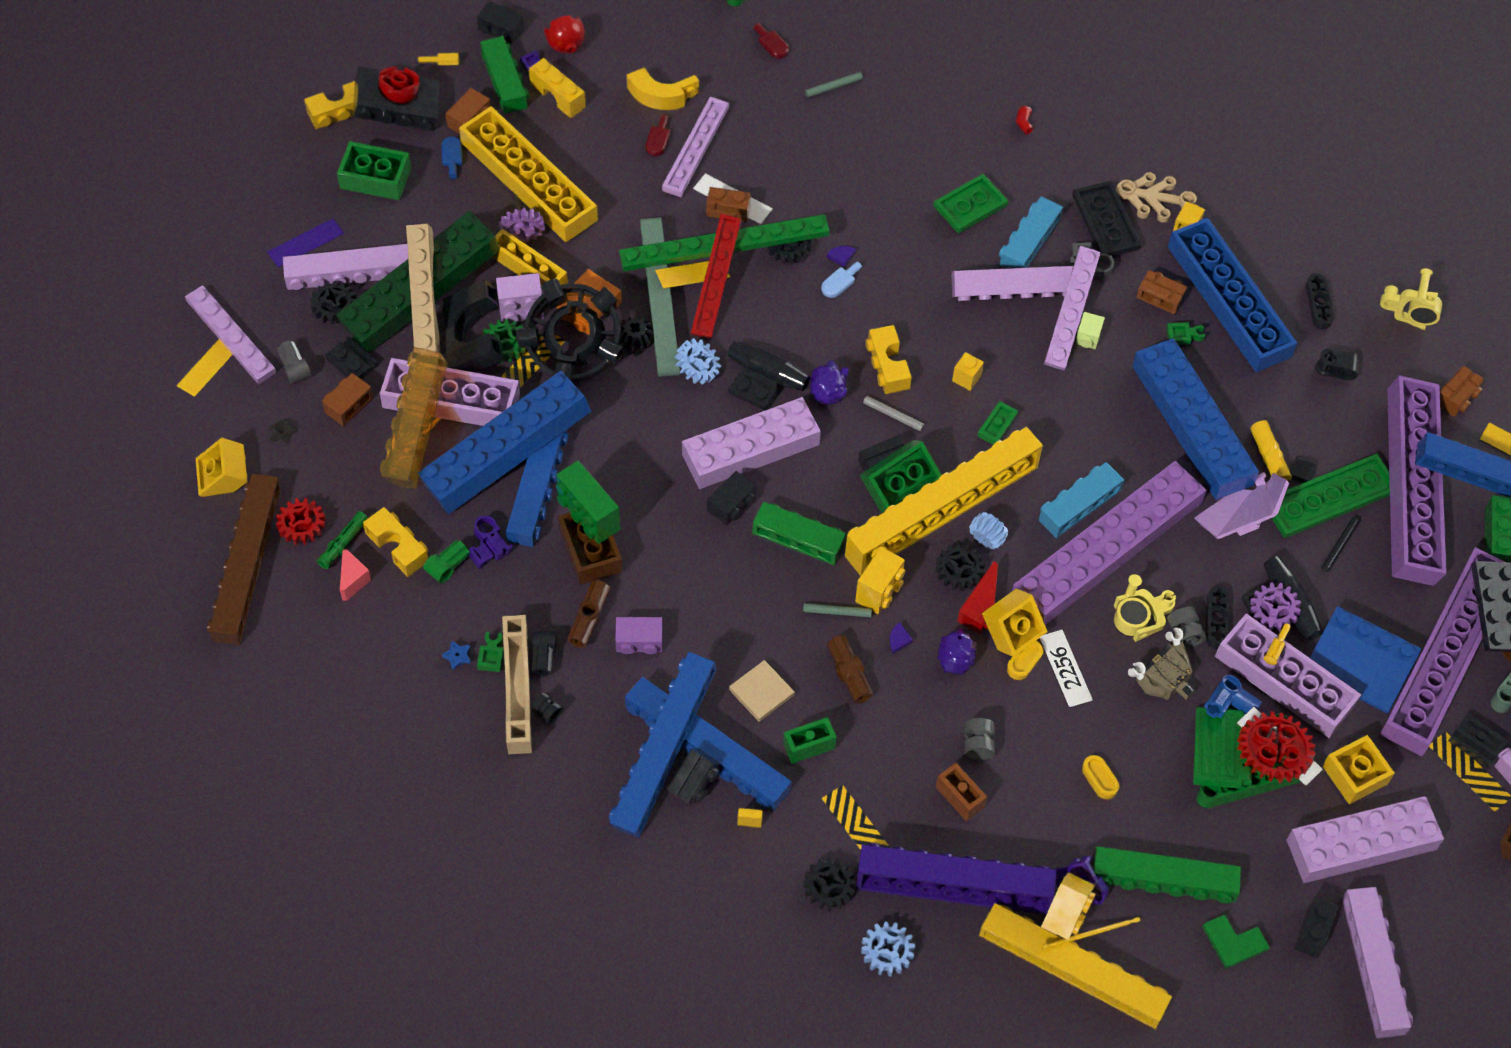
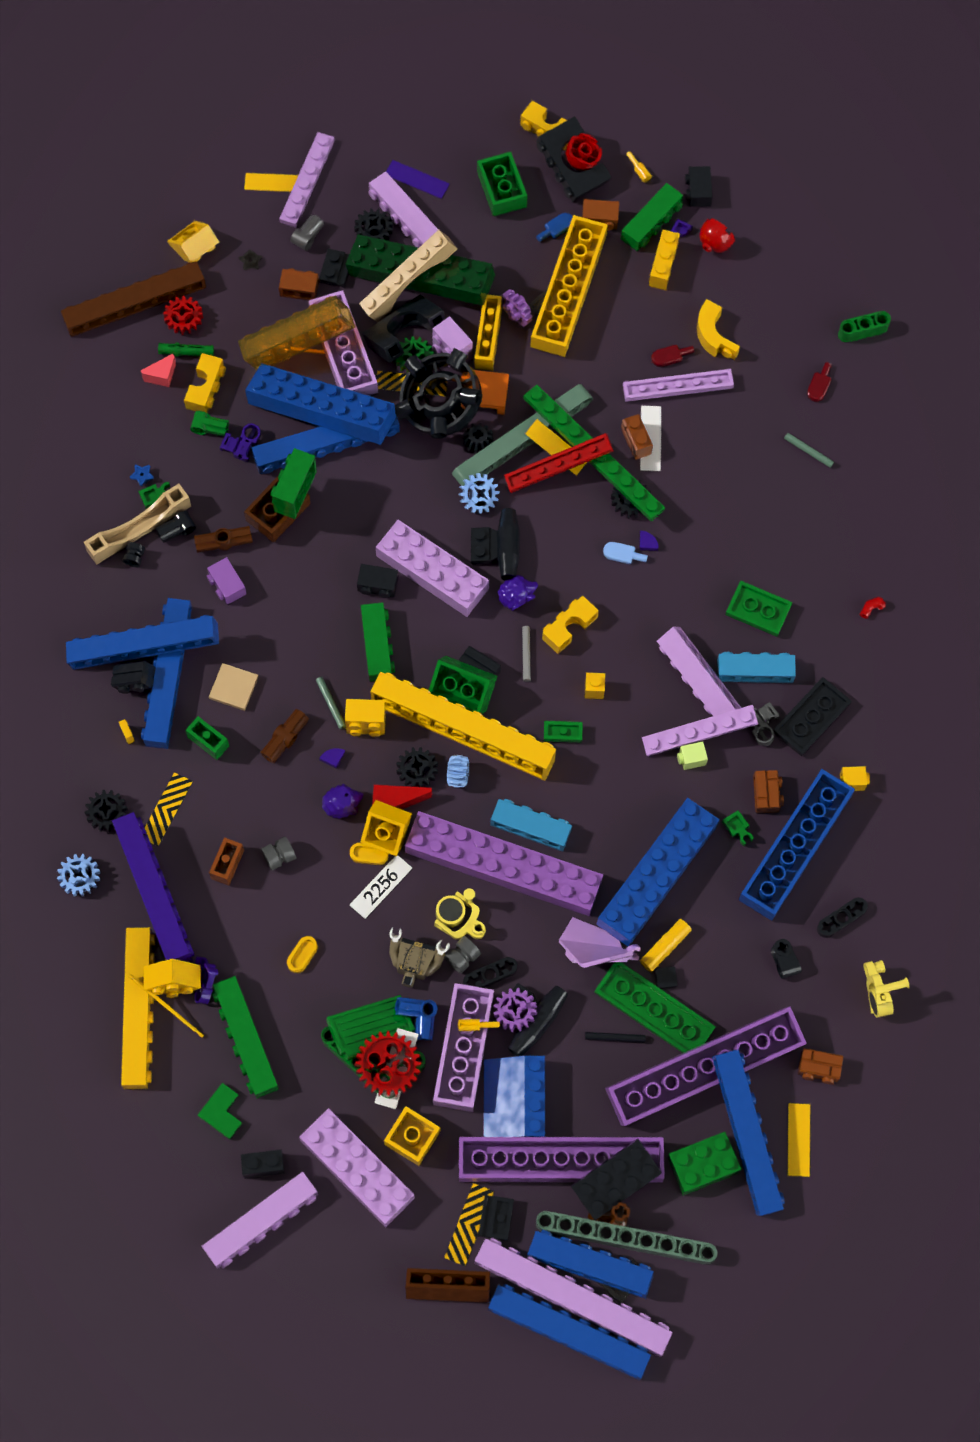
camera: 60 degrees right, 10 degrees up
tan plant [1116,172,1197,222] -> none

